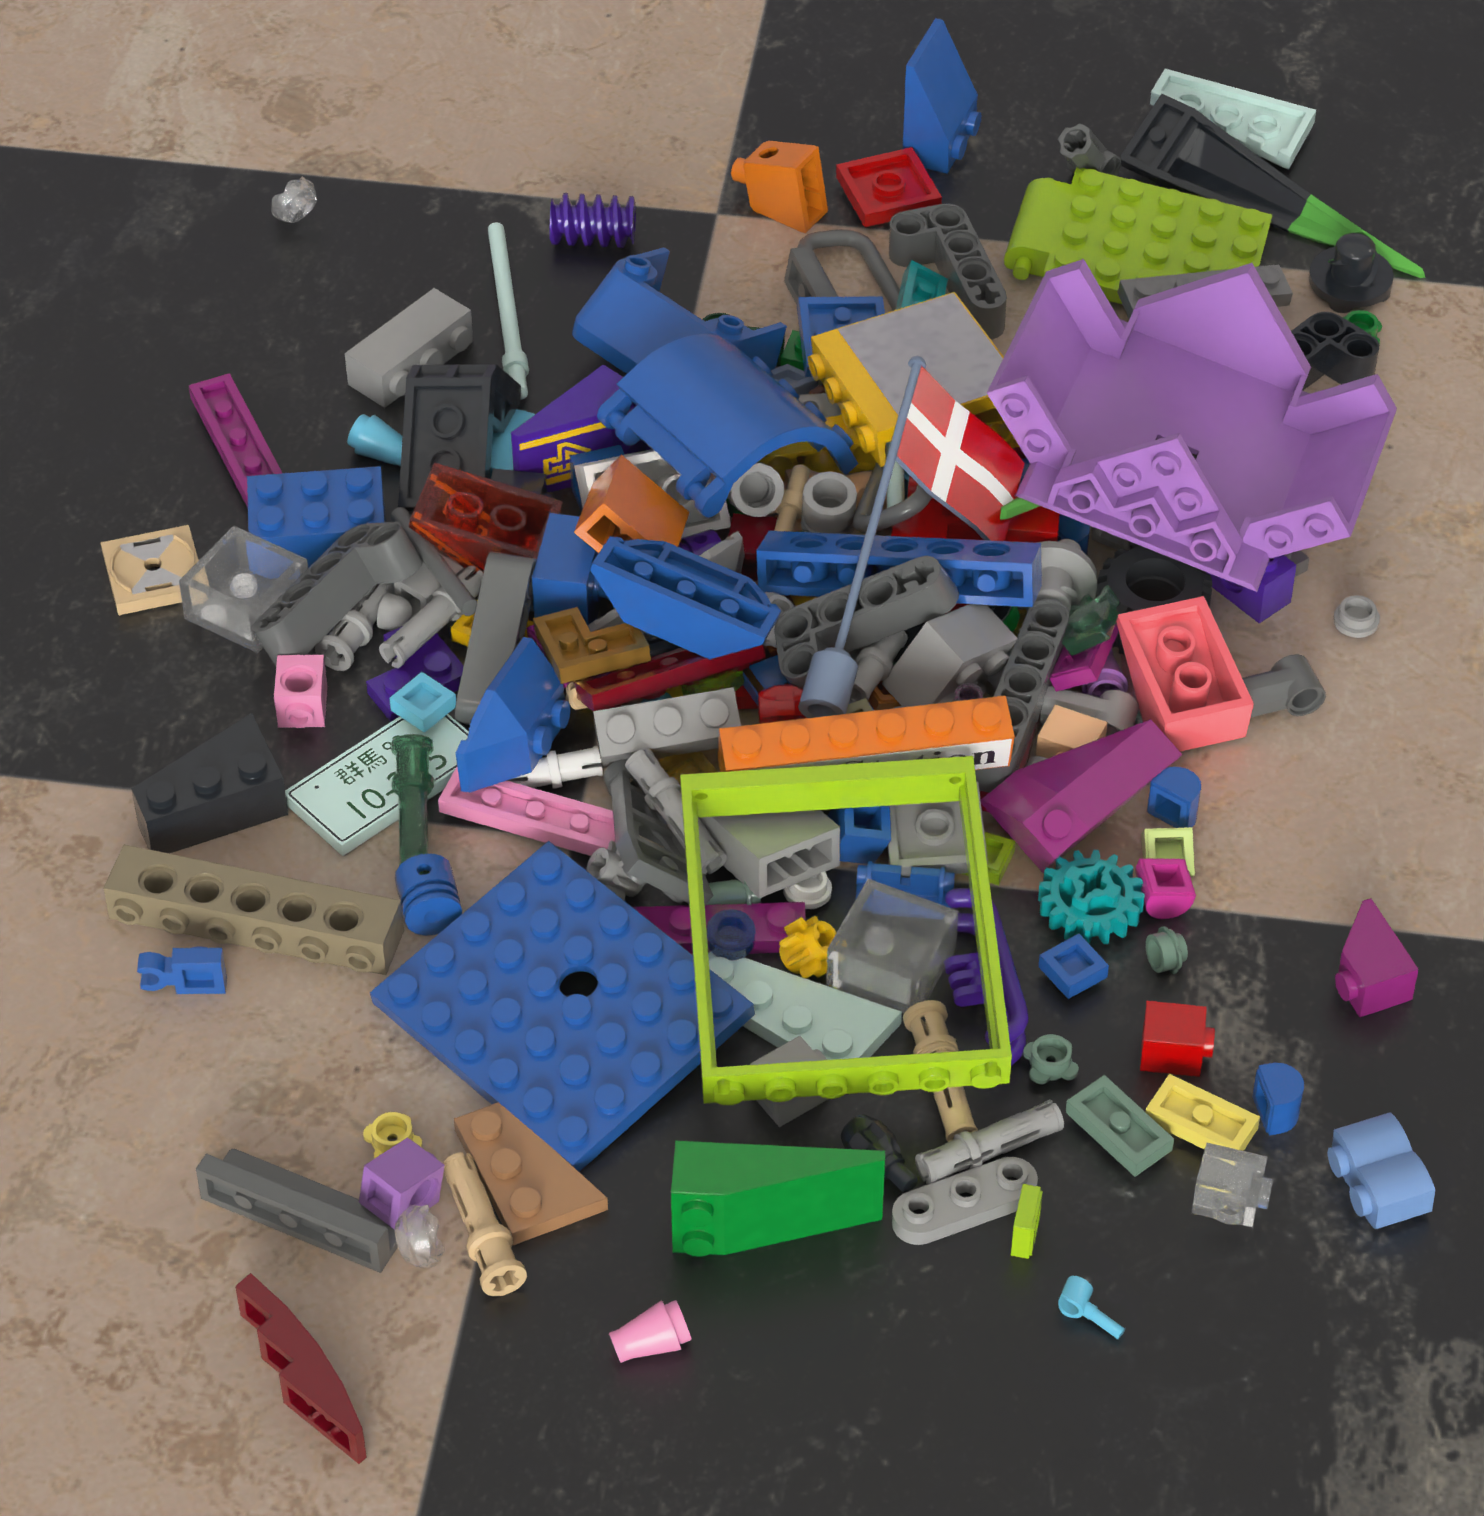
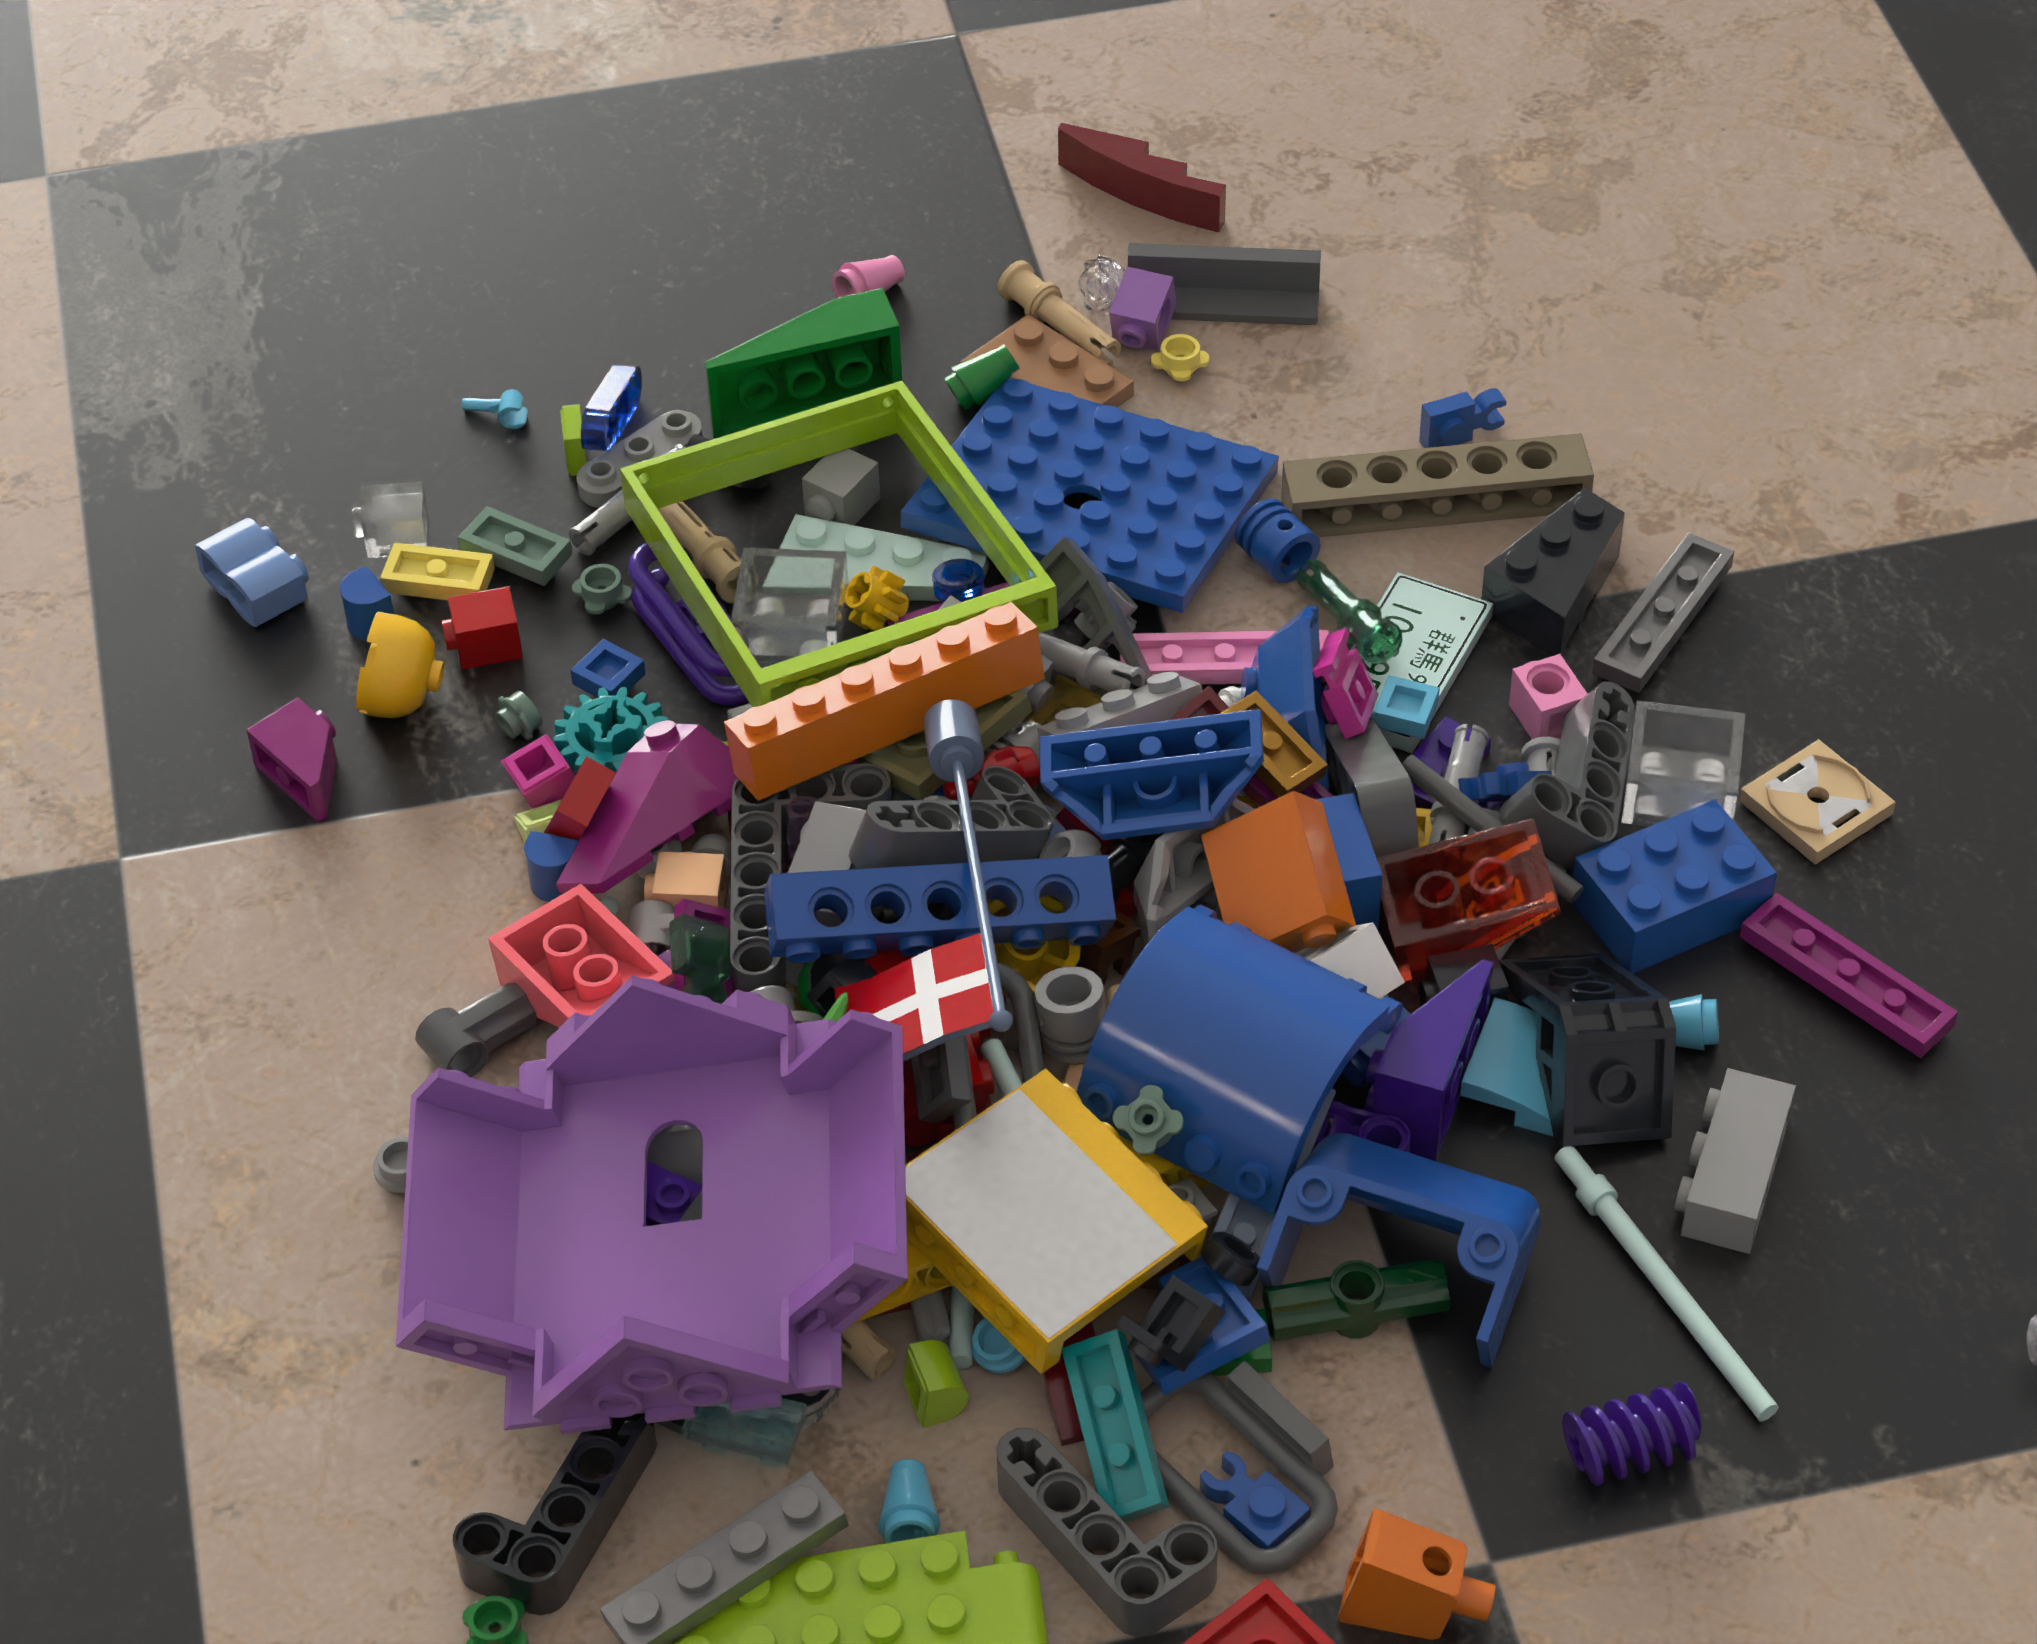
camera: 160 degrees right, 0 degrees up
none -> yellow cylinder [356,611,445,718]
none -> red piece [544,756,616,840]
none -> clear blue beam [581,364,642,452]
none -> green cone [944,344,1020,411]
none -> sand green plate [1113,1085,1184,1155]
none -> black bracket [1116,1275,1226,1372]
none -> blue plate [1200,1451,1311,1549]
none -> black tile [1201,1232,1260,1286]
none -> dark pink plate [1312,627,1379,739]
none -> blue plate [1458,762,1552,802]
none -> flat silver plate [1592,533,1735,693]

